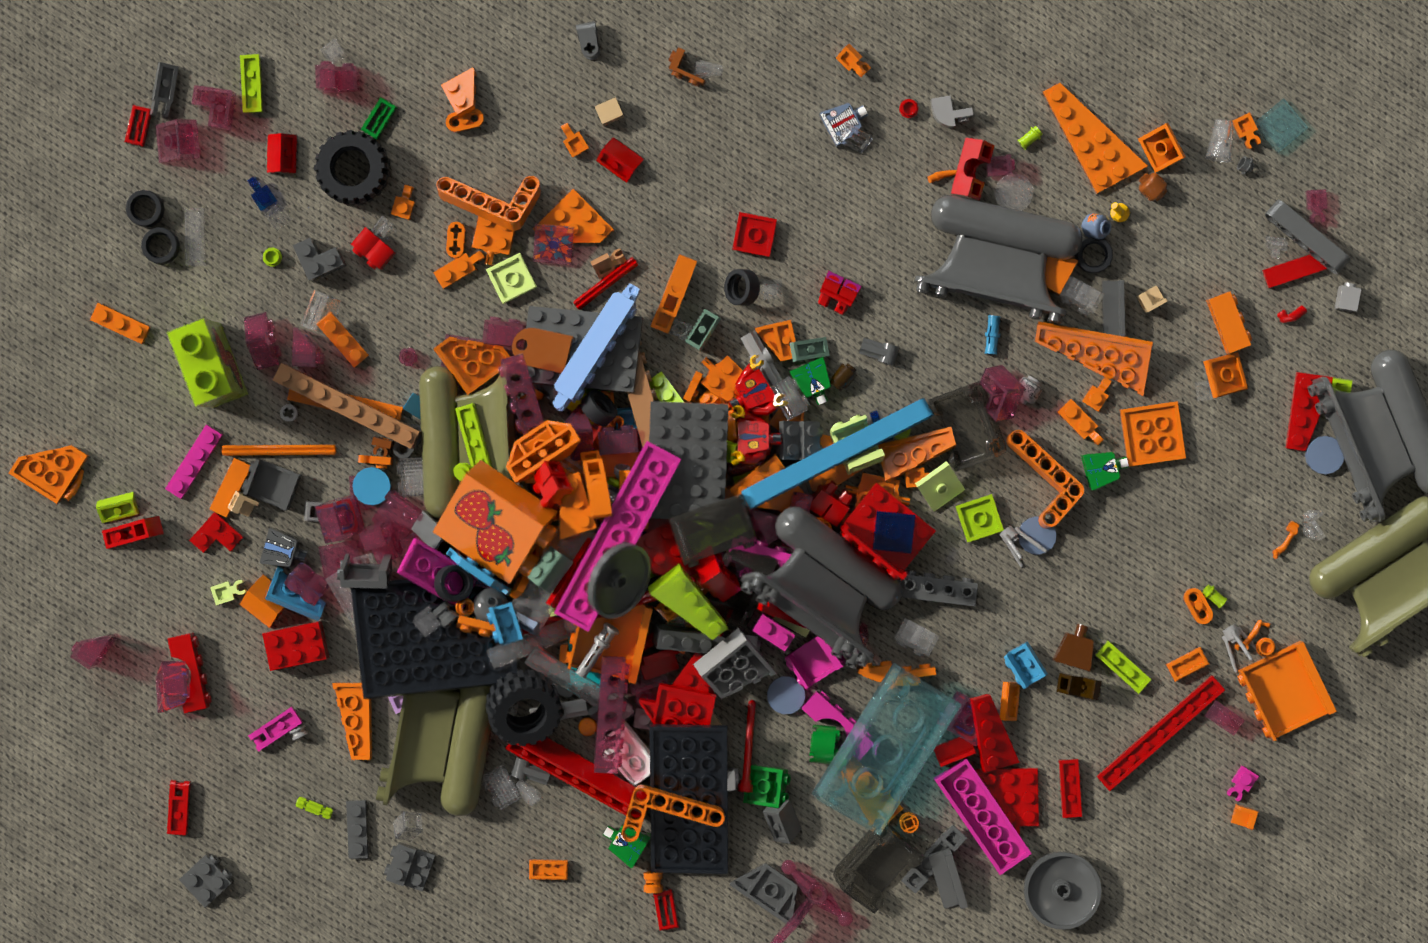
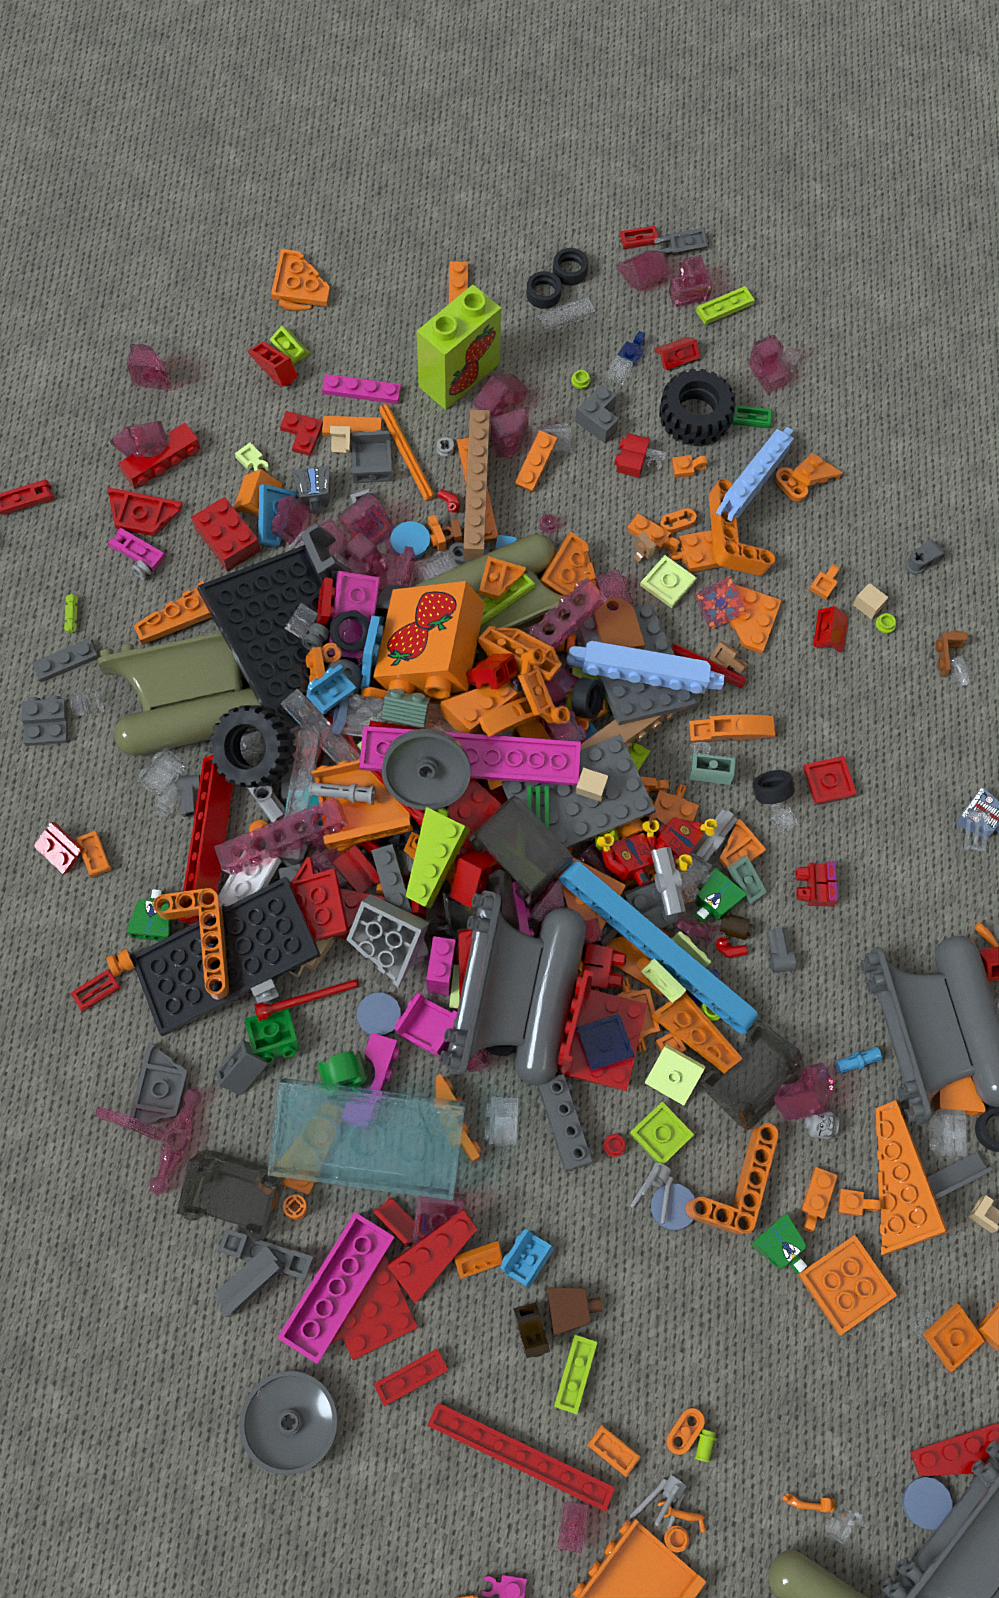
camera: 65 degrees right, 20 degrees down
none -> plate [34,822,85,874]
none -> red wing [107,487,183,536]
none -> red plate [317,578,336,627]
none -> red arm [437,489,460,513]
none -> orange wing [478,556,526,600]
none -> orange plate [518,647,570,724]
none -> green tile [527,786,549,830]
none -> tan panel [576,768,608,802]
none -> red plate [603,1134,626,1157]
none -> medium nougat plate [634,531,656,564]
none -> light grey piece [651,847,686,916]
none -> clear pink plate [676,918,716,942]
none -> red arm [715,937,747,958]
none -> light blue hinge [717,427,794,521]
none -> lime plate [875,613,896,633]

